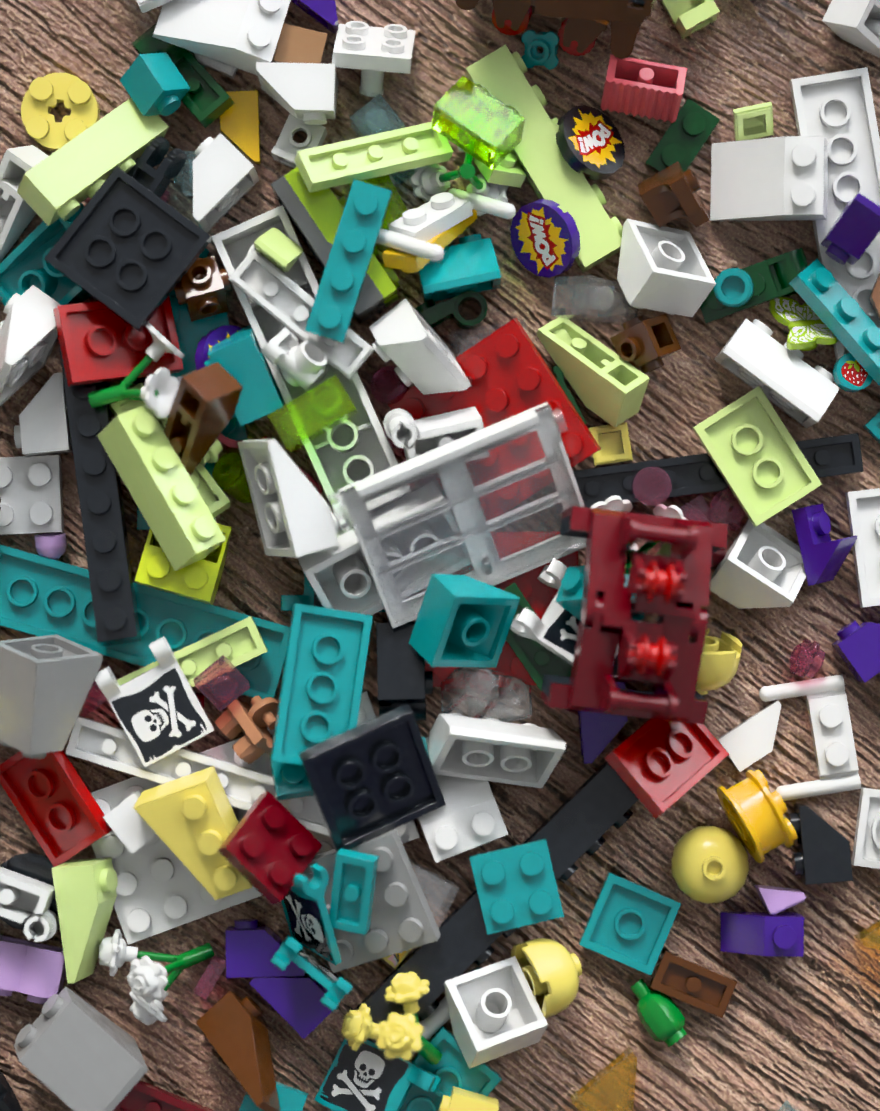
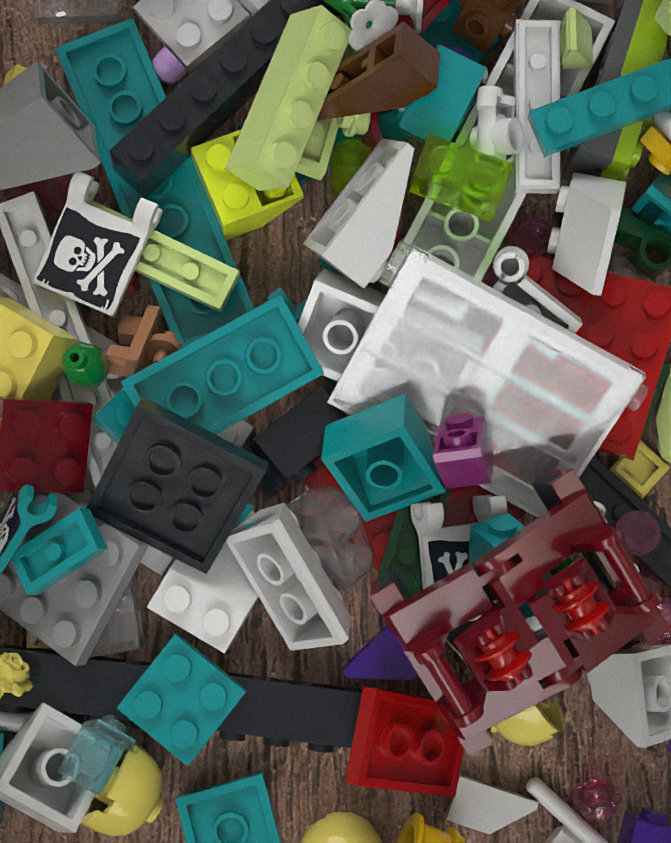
camera: 50 degrees right, 5 degrees down
clear pink plate [193,655,250,712] -> none
none -> clear light blue bracket [57,716,136,794]
none -> green plant [62,342,109,388]
none -> magenta slope [433,413,493,489]

